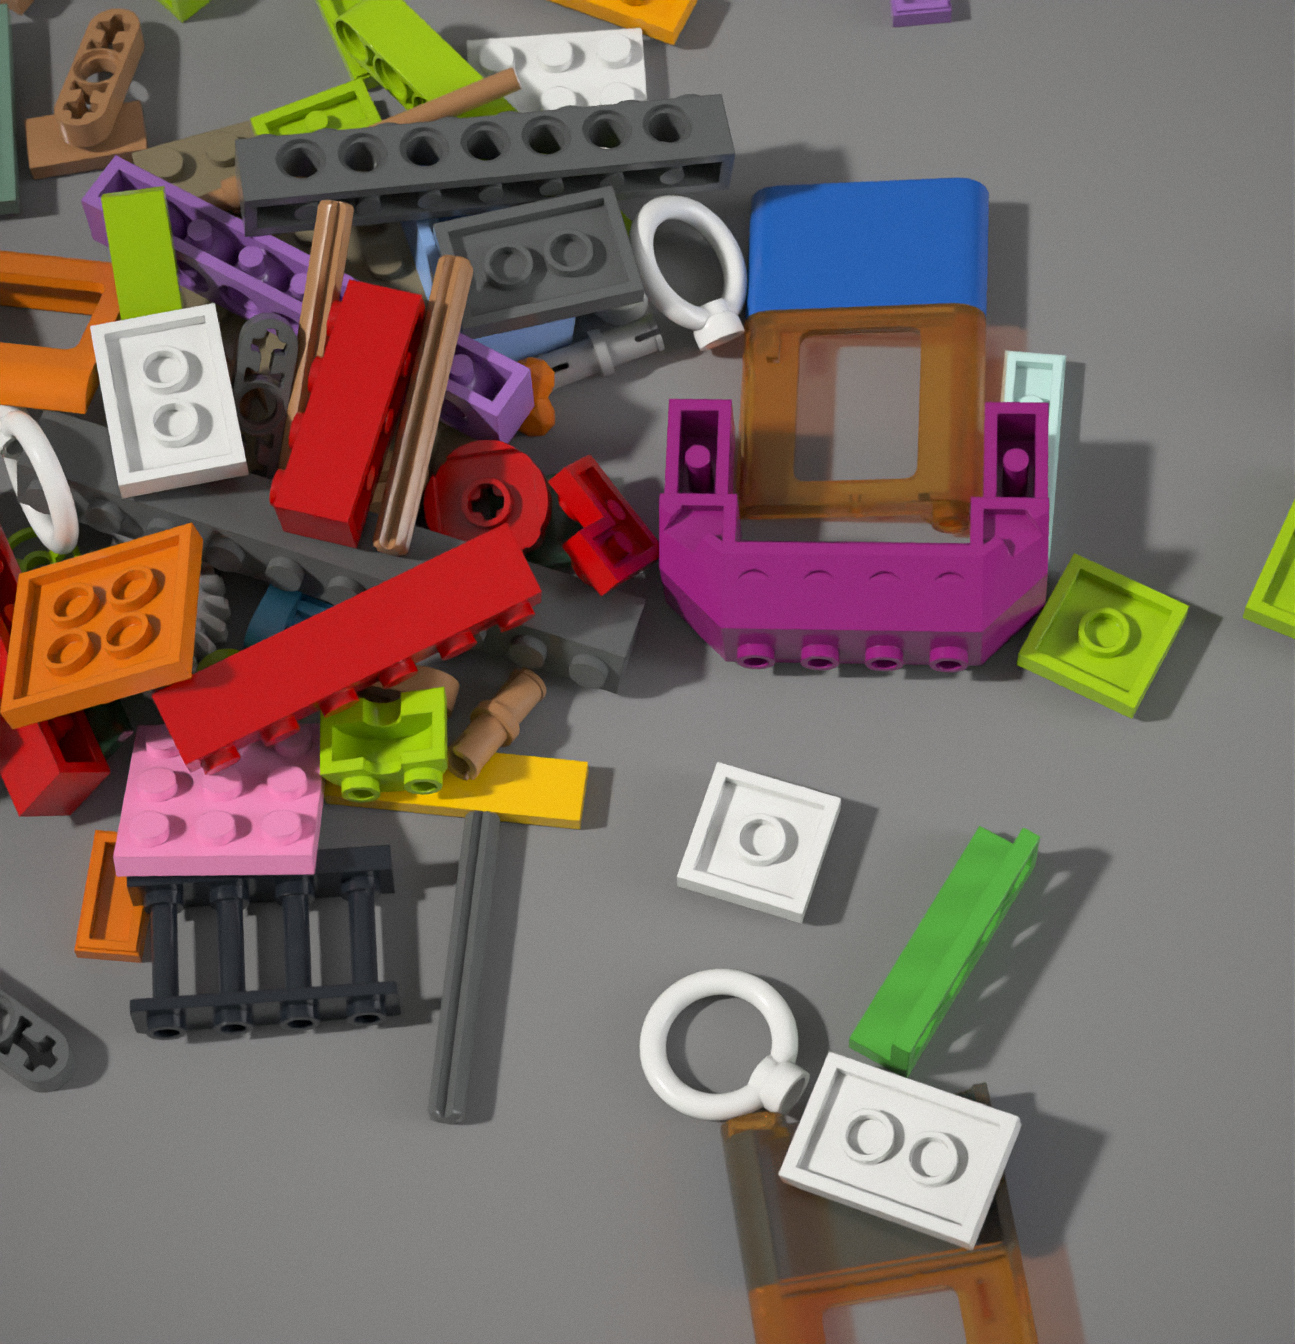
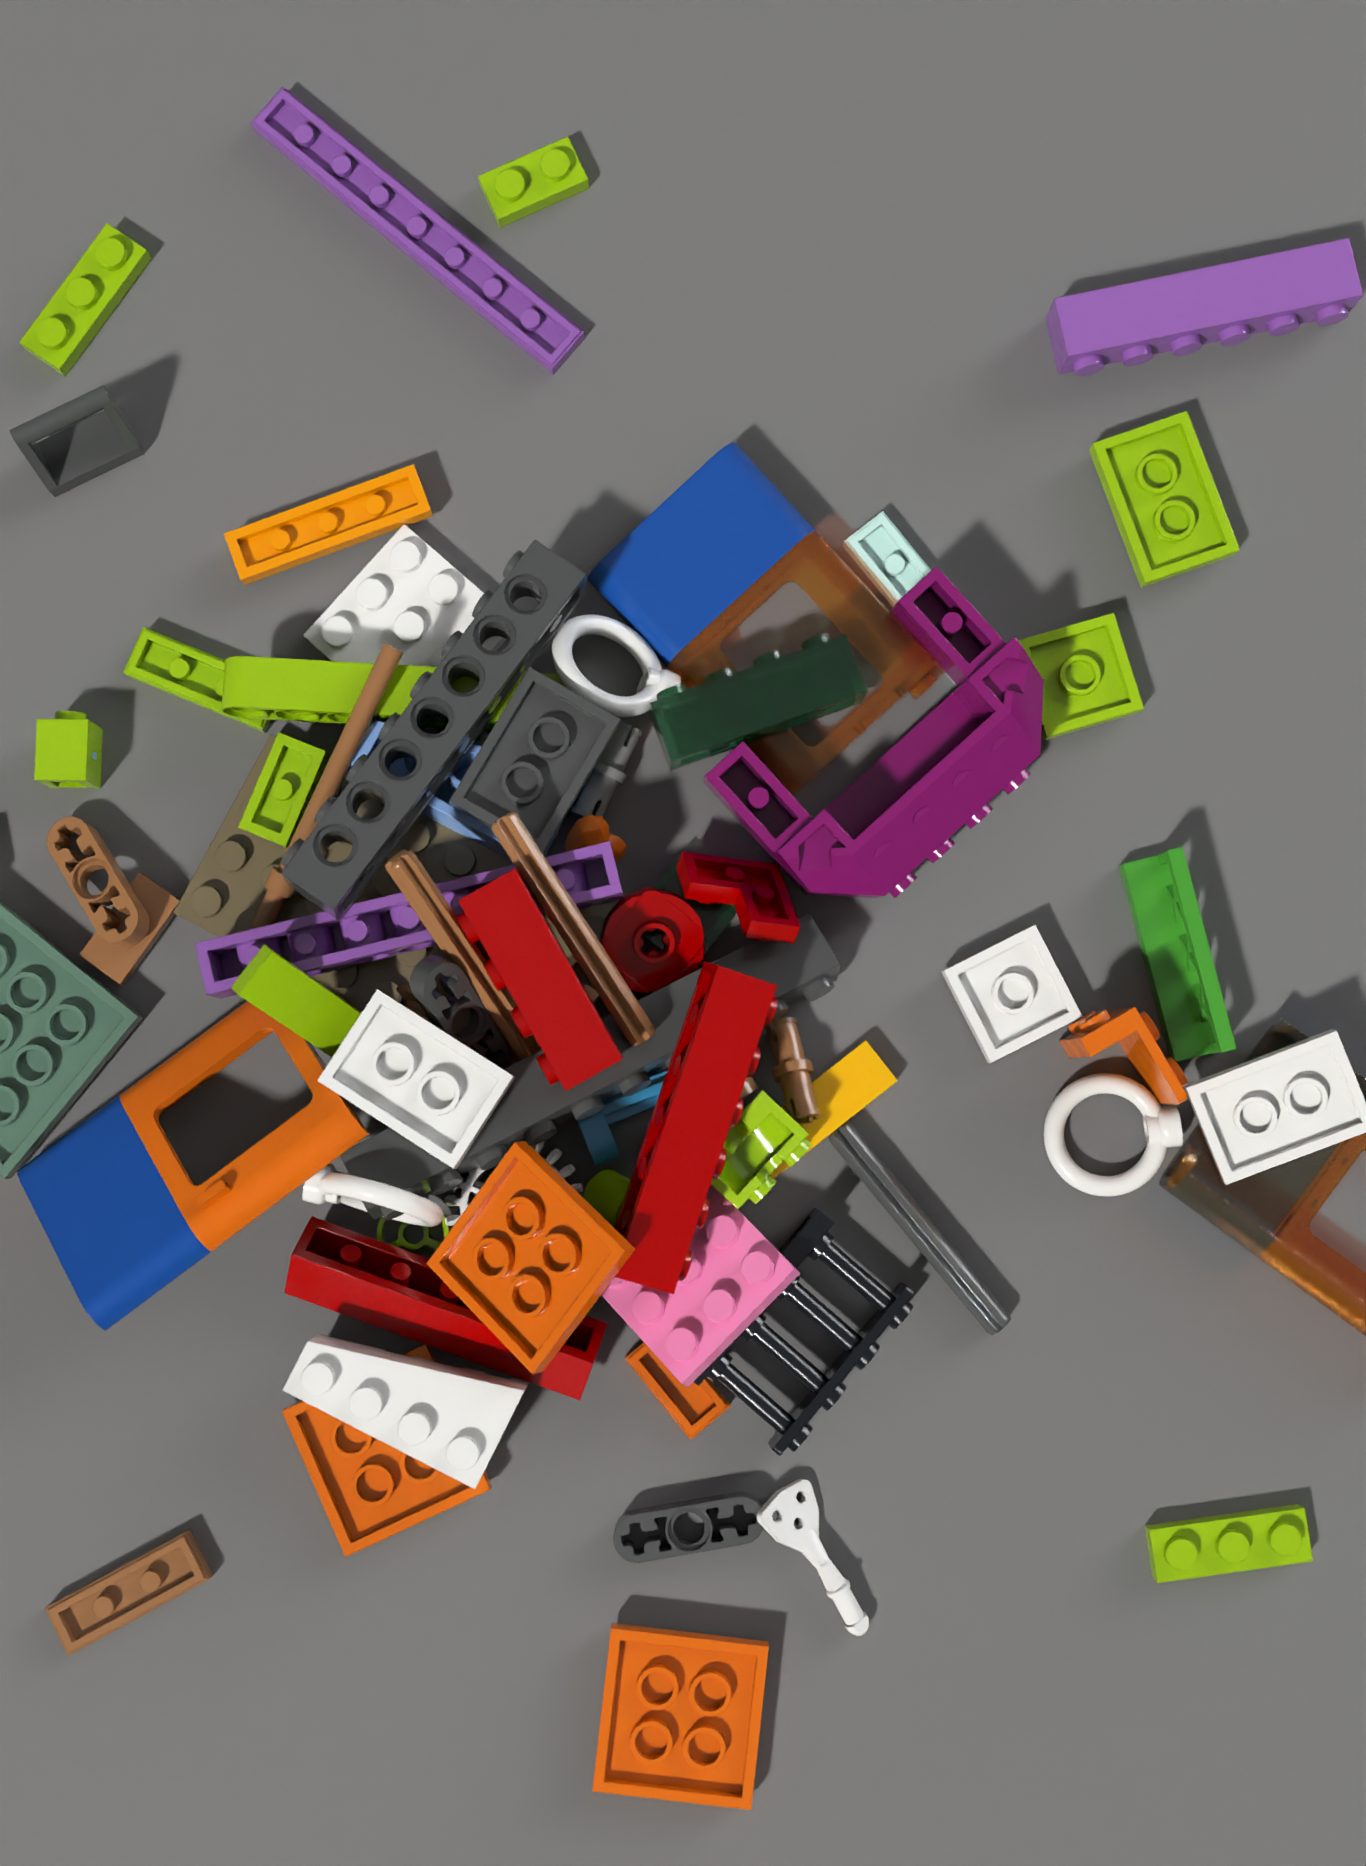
camera: 50 degrees left, 20 degrees up
none -> clear green brick [649,633,868,771]
none -> white piece [757,1479,869,1636]
none -> orange bracket [1059,1007,1188,1105]

